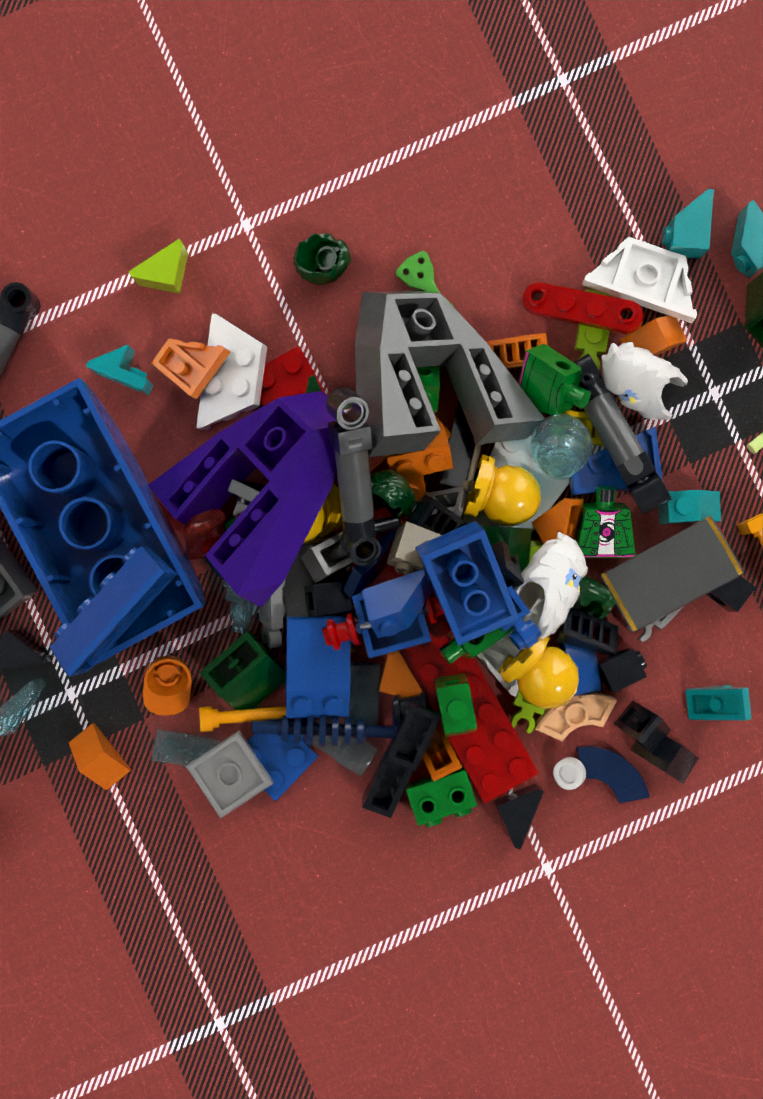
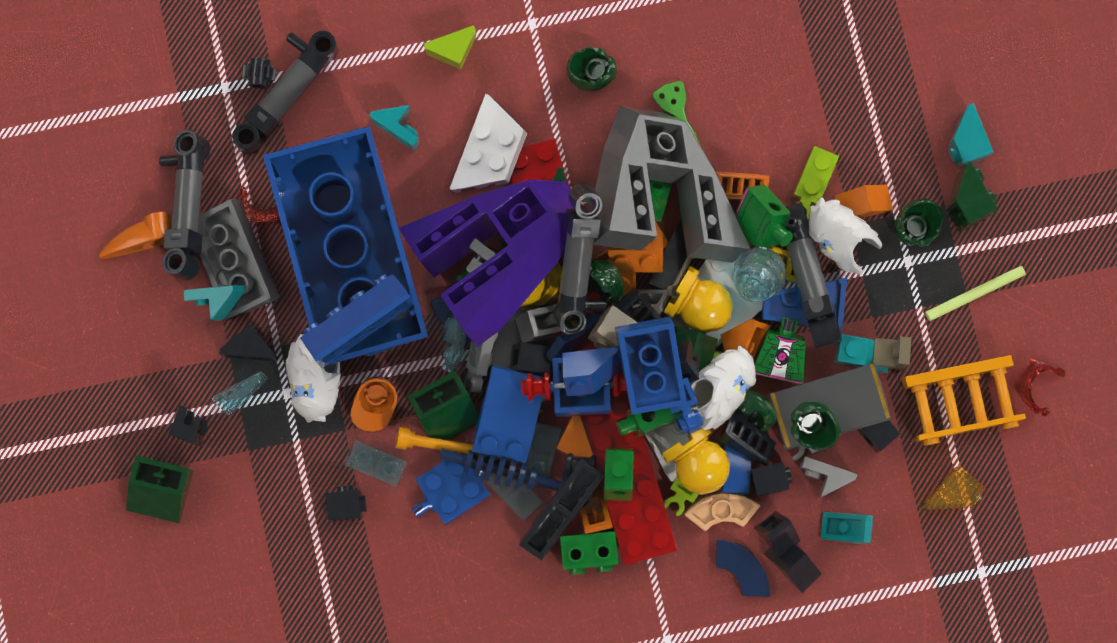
camera: 10 degrees right, 5 degrees down
orange slope [69,723,131,790] -> none
orange wing [151,339,231,399] -> none
clear red helmet [182,509,225,560] -> none
light grey tile [186,730,274,819] -> none
black slope [494,784,544,850] -> none
red plate [522,282,643,334] -> none
white tile [553,757,586,790] -> none
white wing [582,237,697,323] -> none
teal slope [661,189,714,259] -> none
none -> white head [286,334,341,423]
none -> black brick [325,485,367,522]
none -> dark green hair [791,402,841,450]
none -> light grey slope [799,457,858,498]
none -> dark tan slope [873,336,912,371]
none -> dark green hair [895,198,943,247]

